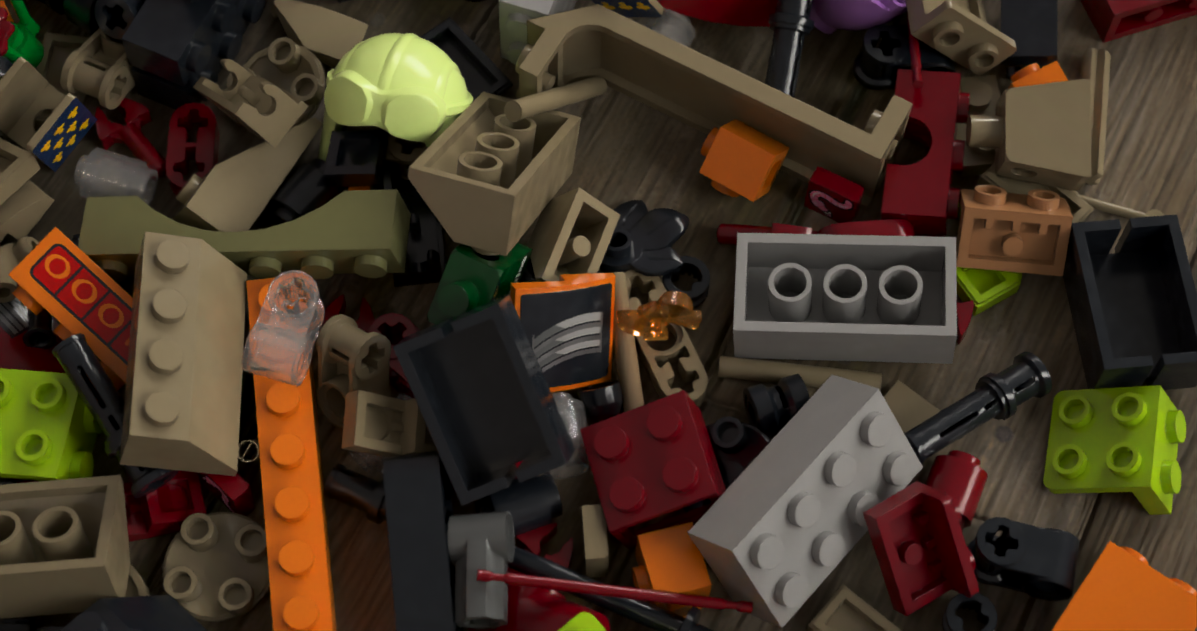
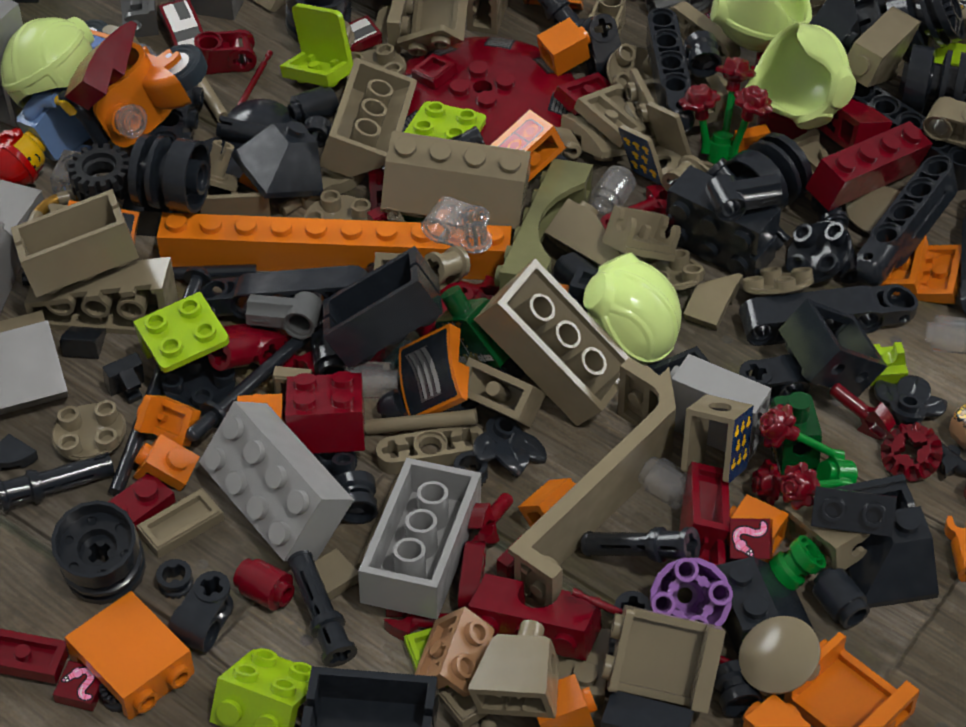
camera: 105 degrees right, 15 degrees down
dark red piece [476,569,753,613] -> none
dark tan bar [504,76,607,122] -> none
clear orange piece [616,291,702,341] -> none
dark red bracket [863,481,980,616] -> none

